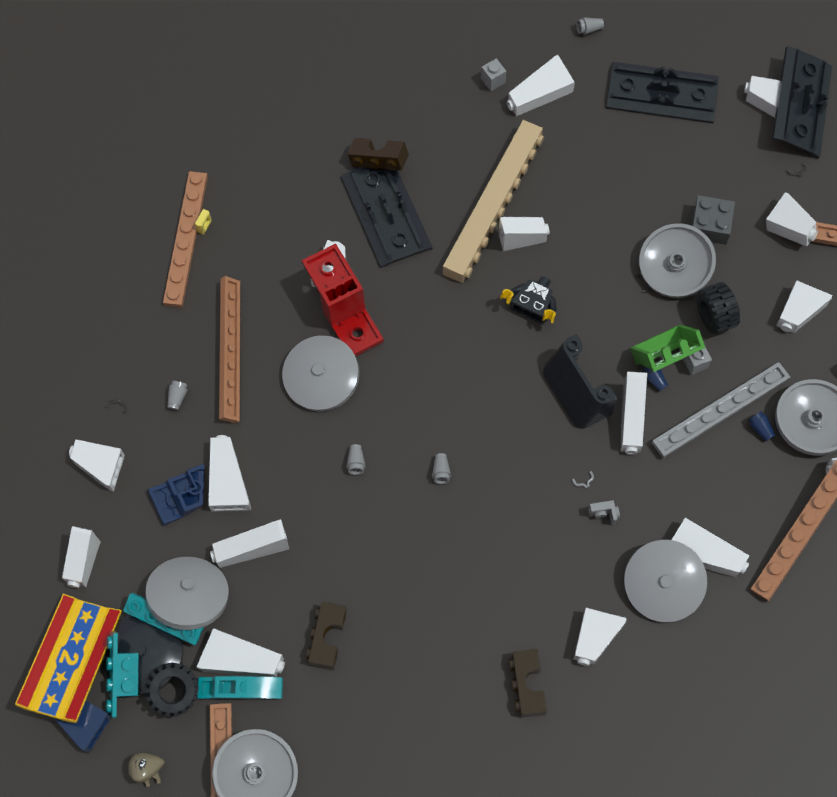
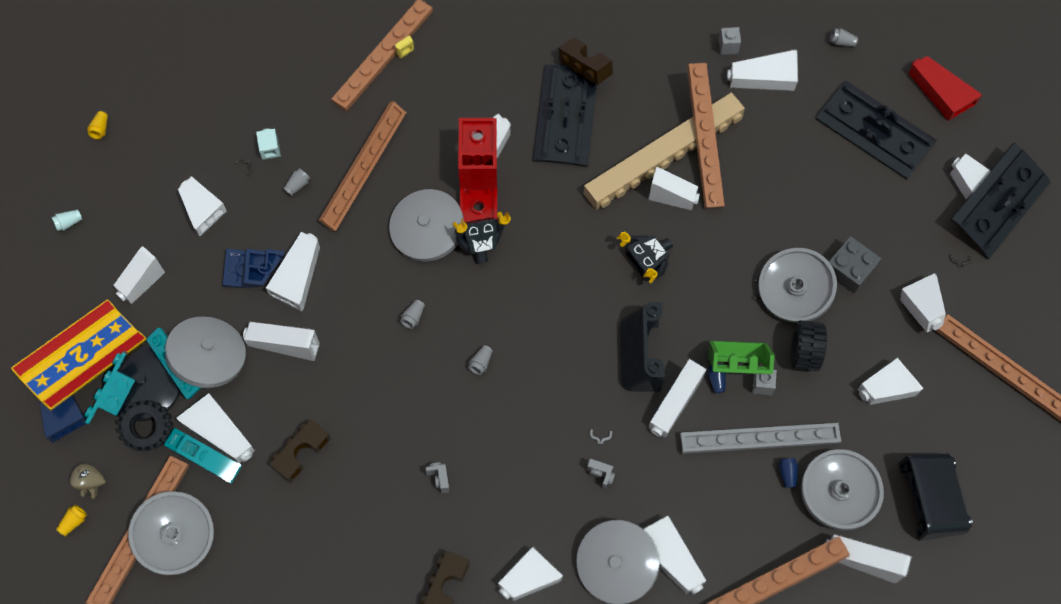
camera: 25 degrees right, 0 degrees up
none -> light aqua brick [256,129,281,160]
none -> light grey bracket [425,462,450,493]
none -> torso [452,212,511,263]
none -> nougat plate [687,63,725,209]
none -> red slope [908,56,982,121]

